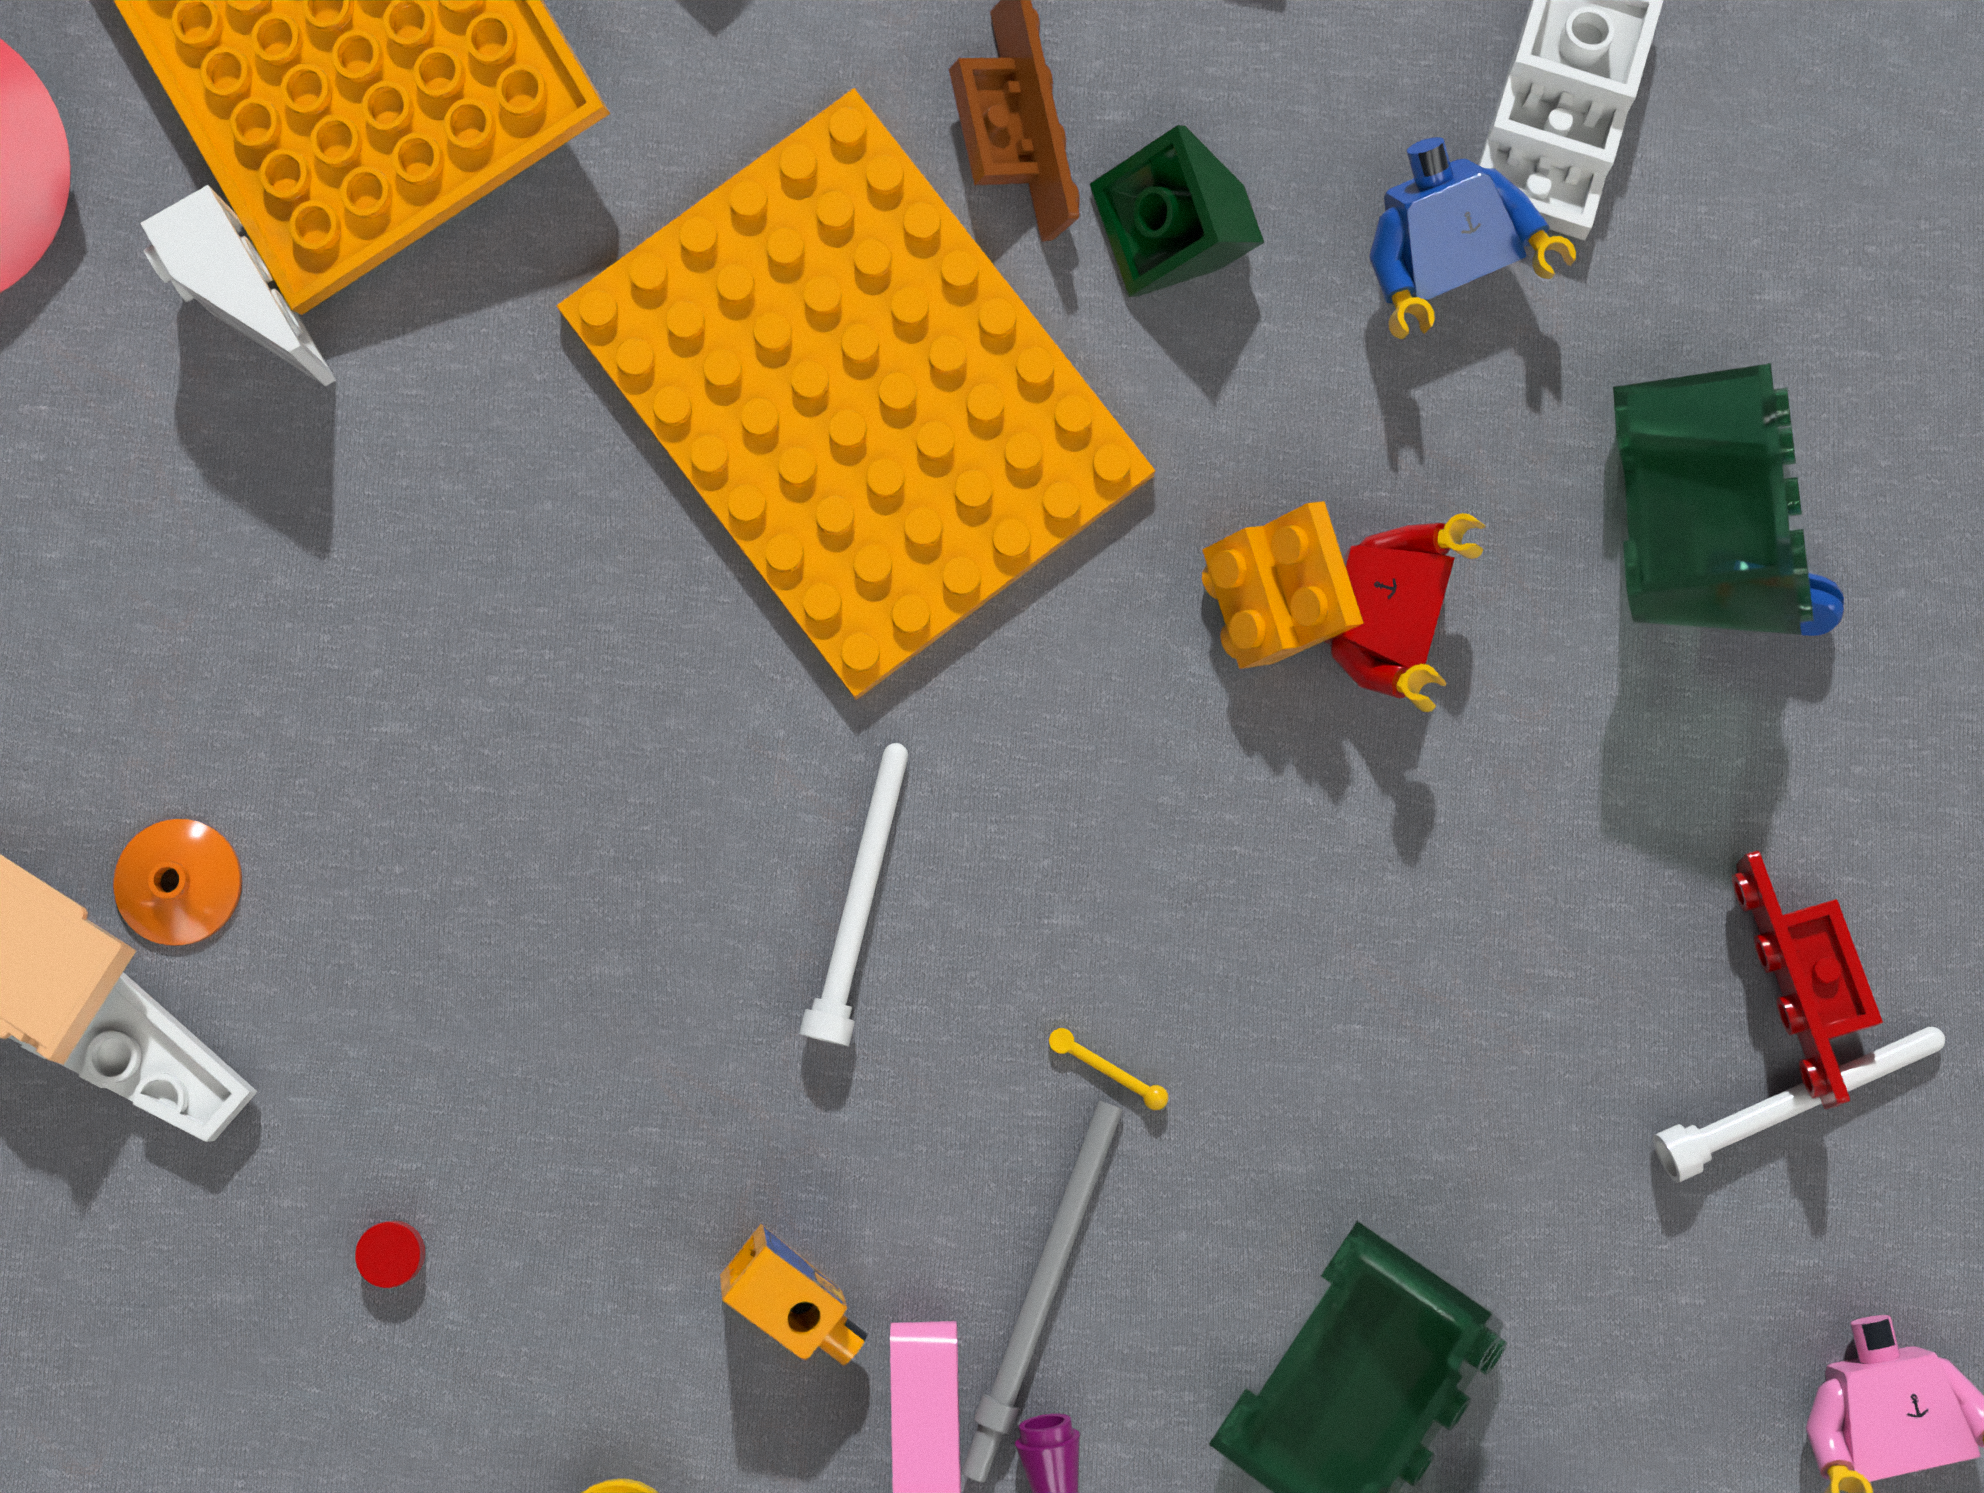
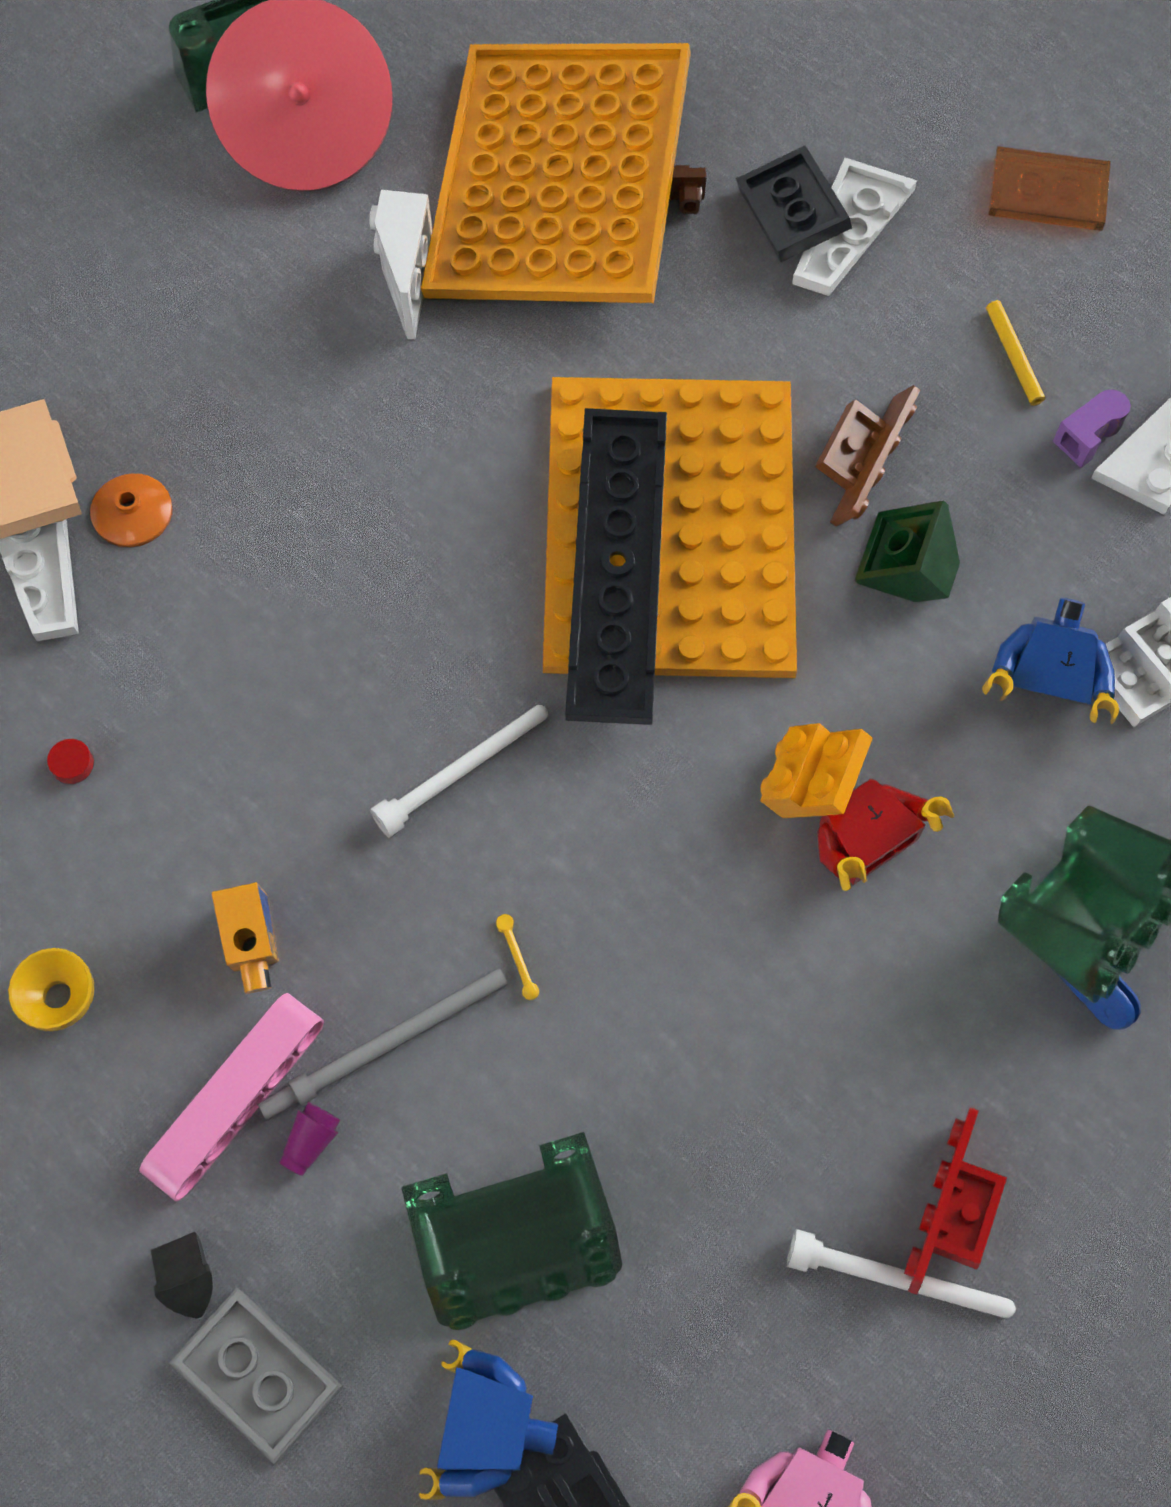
camera: 35 degrees right, 15 degrees down
none -> black piece [565,408,667,725]

